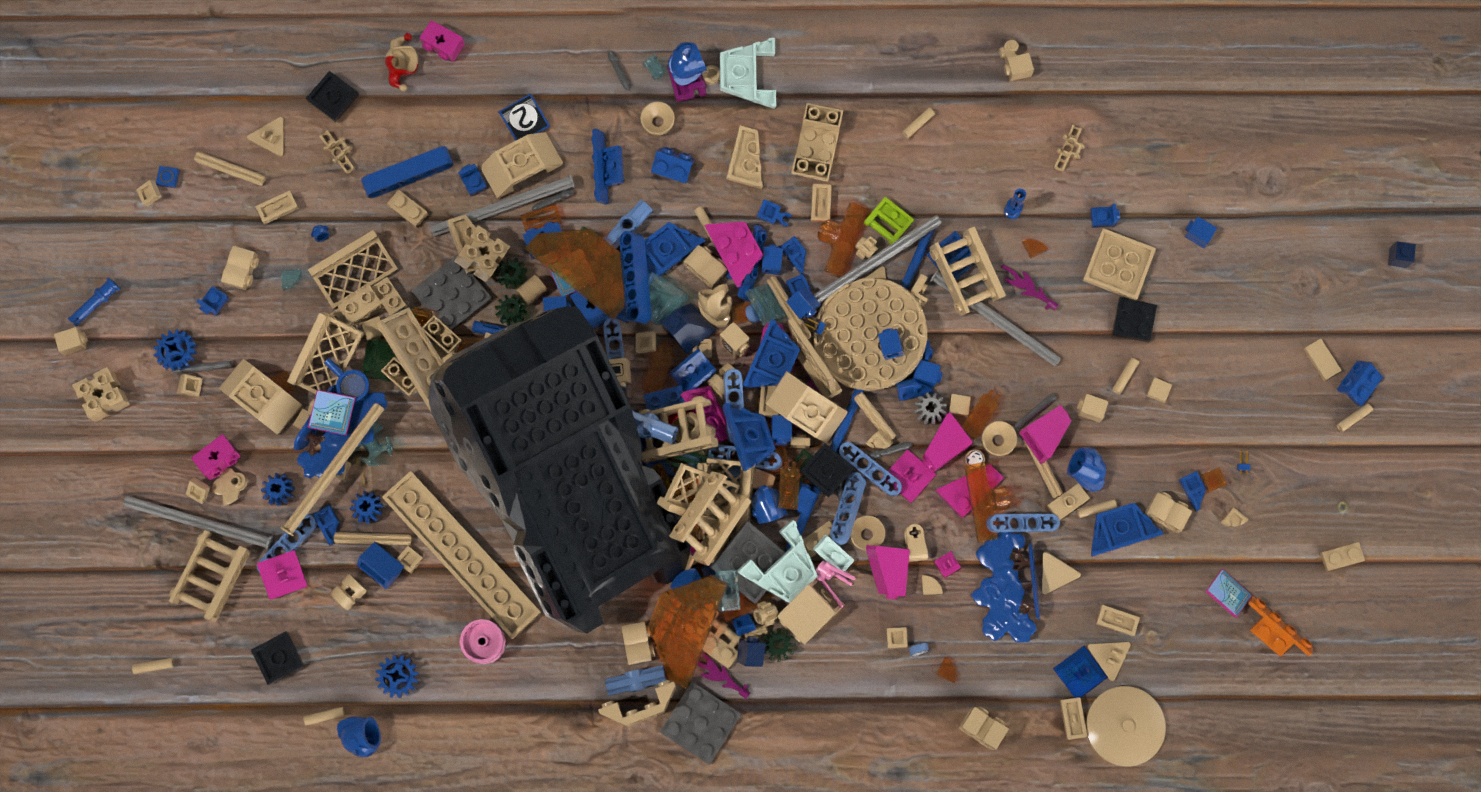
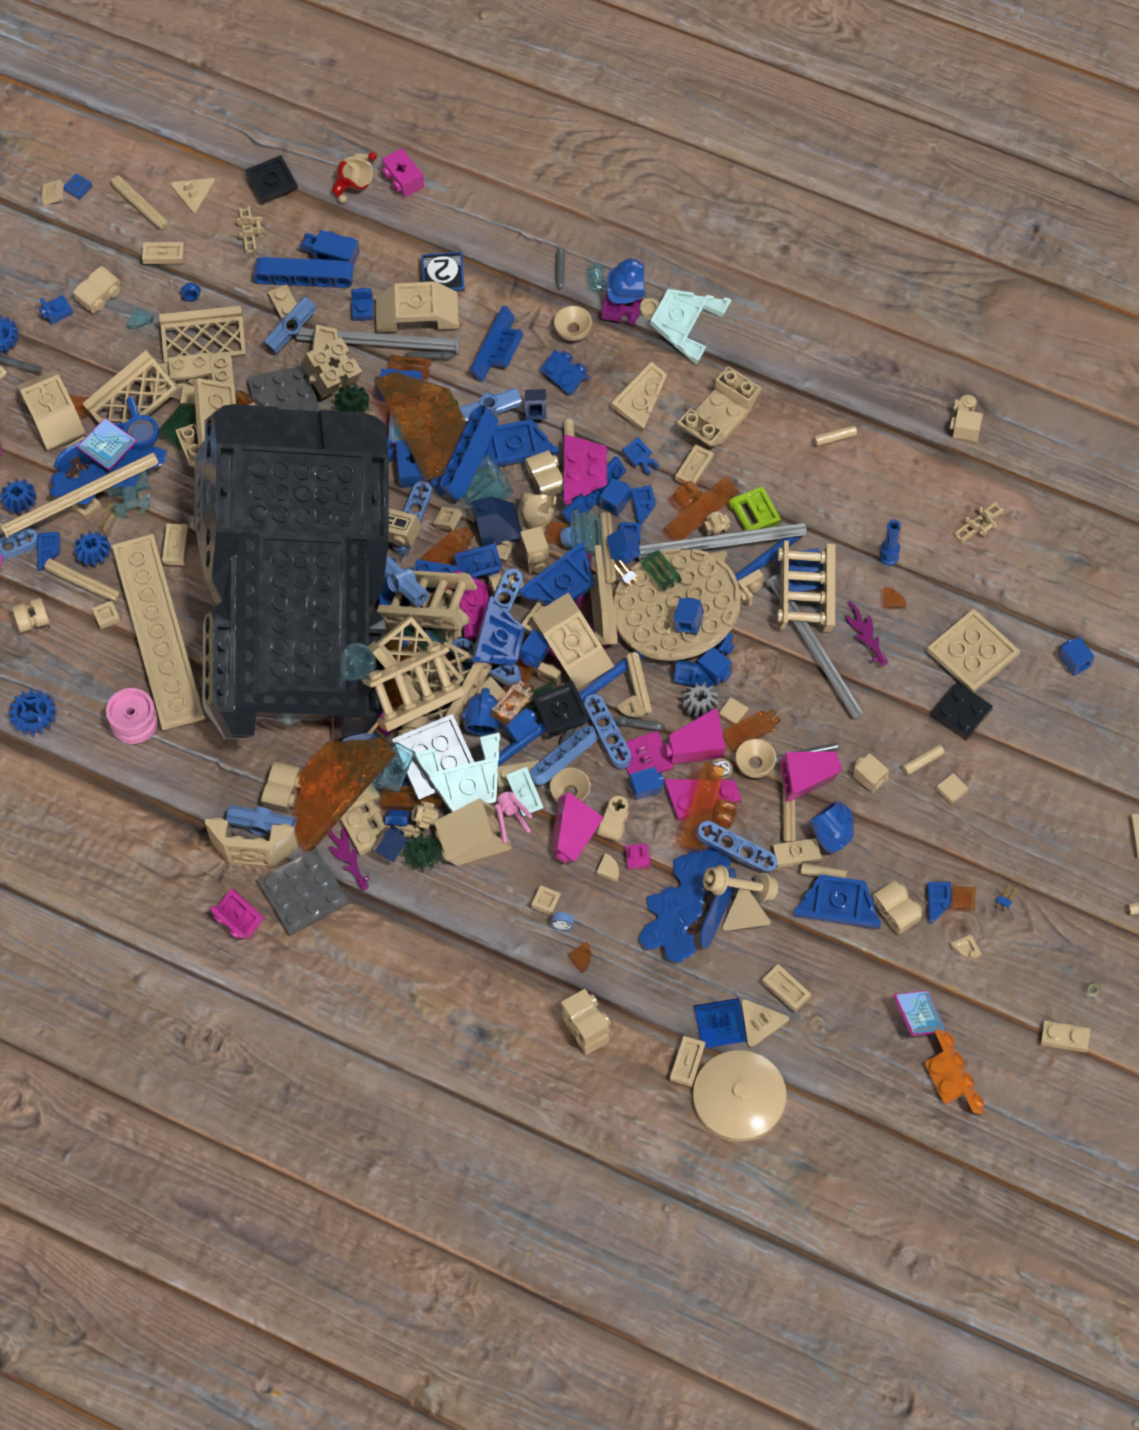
camera: 30 degrees right, 15 degrees down
blue brick [357,542,404,590] -> none
blue bracket [1090,204,1120,228] -> none
none -> tan plate [162,524,189,565]
none -> dark pink bracket [210,889,266,939]
none -> medium blue piece [263,296,317,354]
none -> blue brick [299,230,360,265]
none -> clear light blue helmet [340,643,377,681]
none -> dark blue brick [525,389,547,420]
none -> blue brick [629,767,665,800]
none -> clear green tile [640,549,682,592]
none -> tan piece [703,865,778,903]

